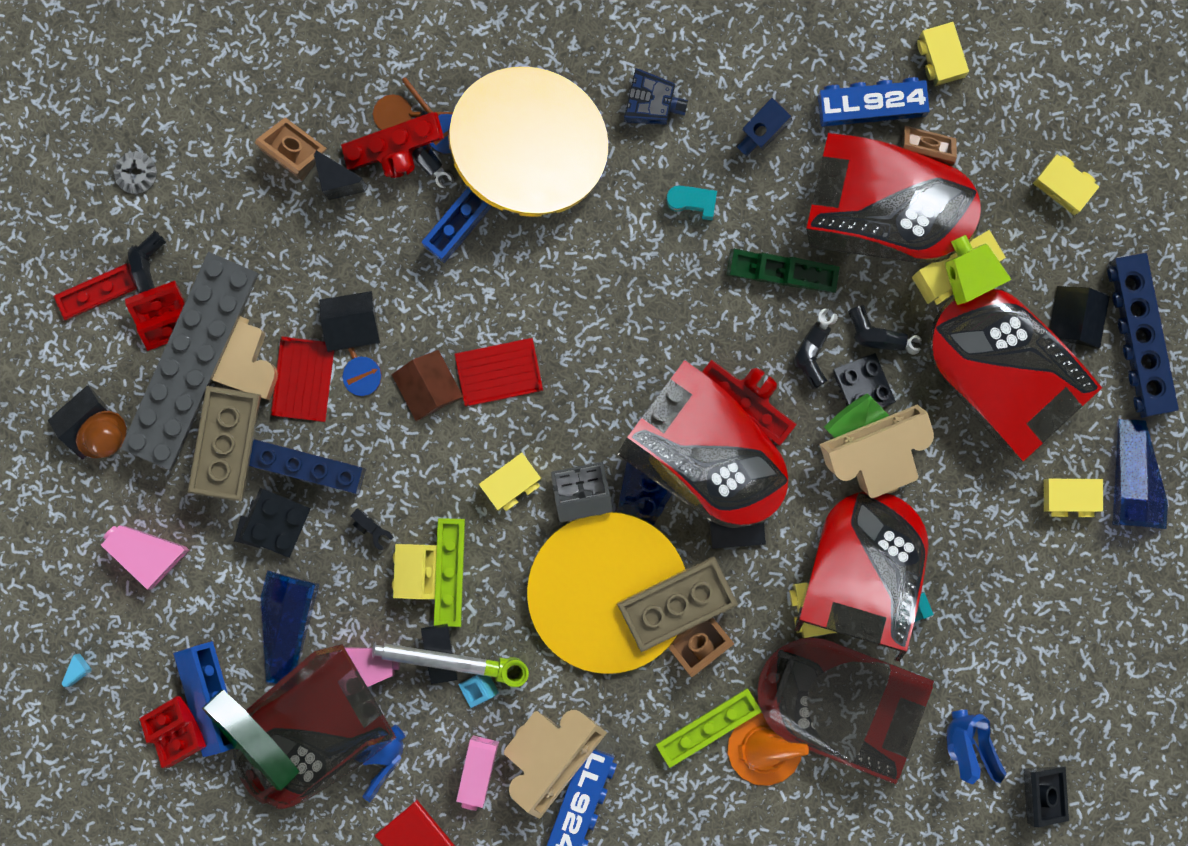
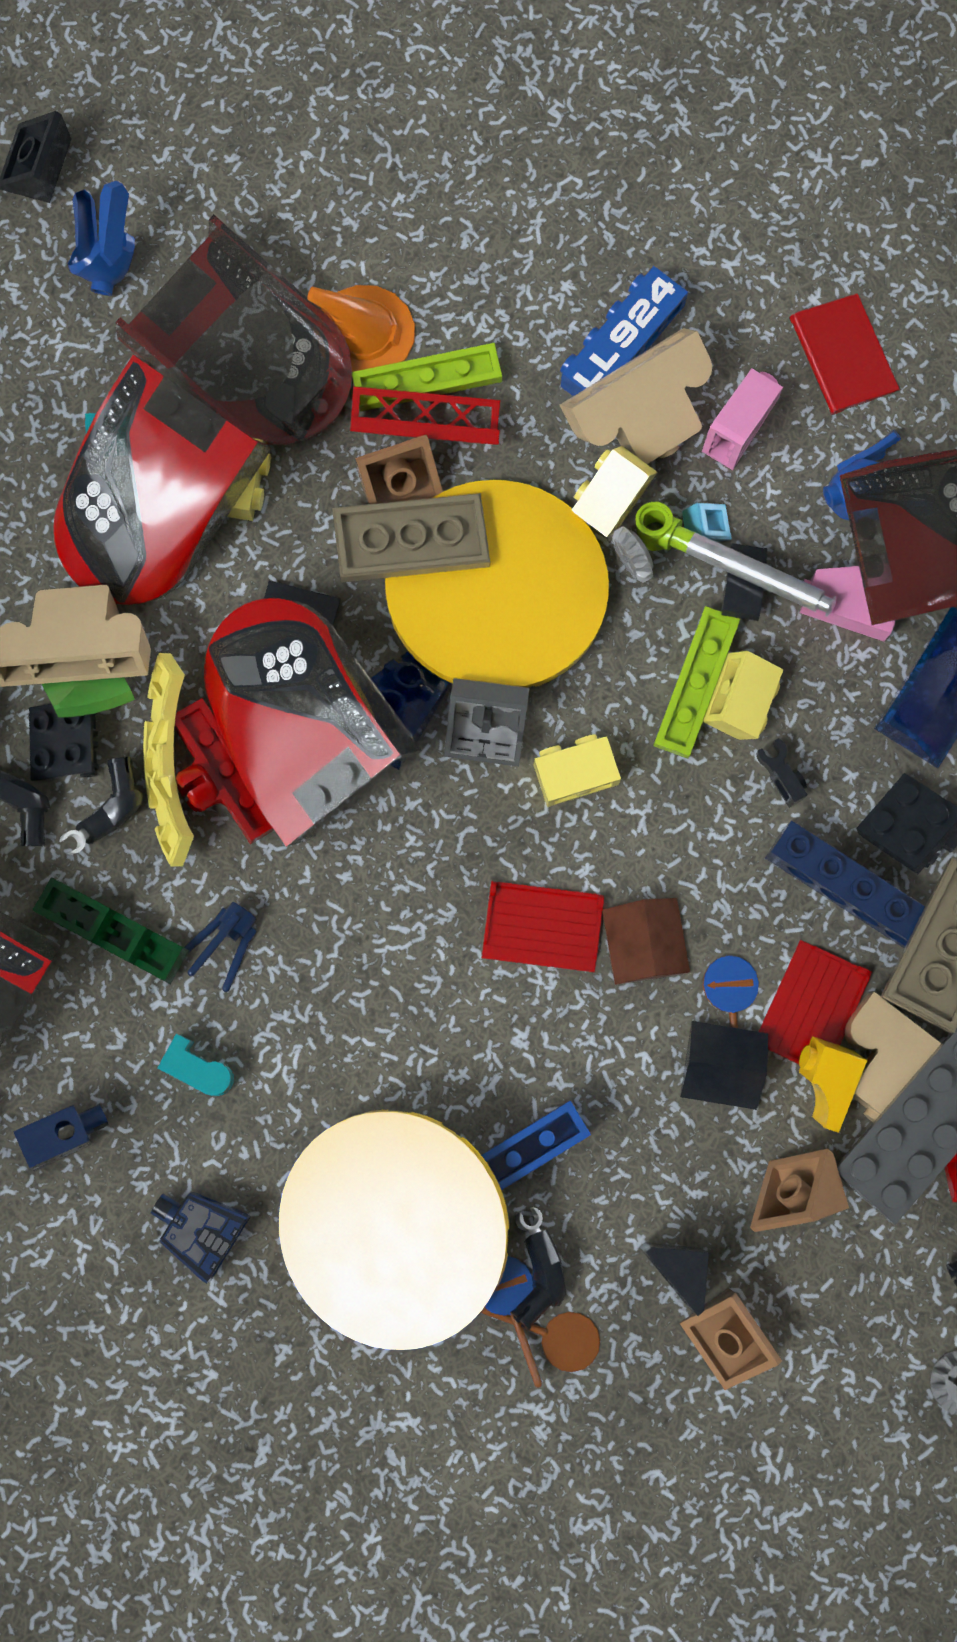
camera: 165 degrees left, 5 degrees down
red plate [341,112,444,178] -> none
none -> light yellow tile [143,653,194,867]
none -> dark blue plant [184,902,257,992]
none -> red fence [350,386,500,445]
none -> brick [571,446,657,537]
none -> light grey gear [612,526,654,583]
none -> medium nougat slope [750,1149,849,1232]
none -> yellow arch [799,1036,867,1133]

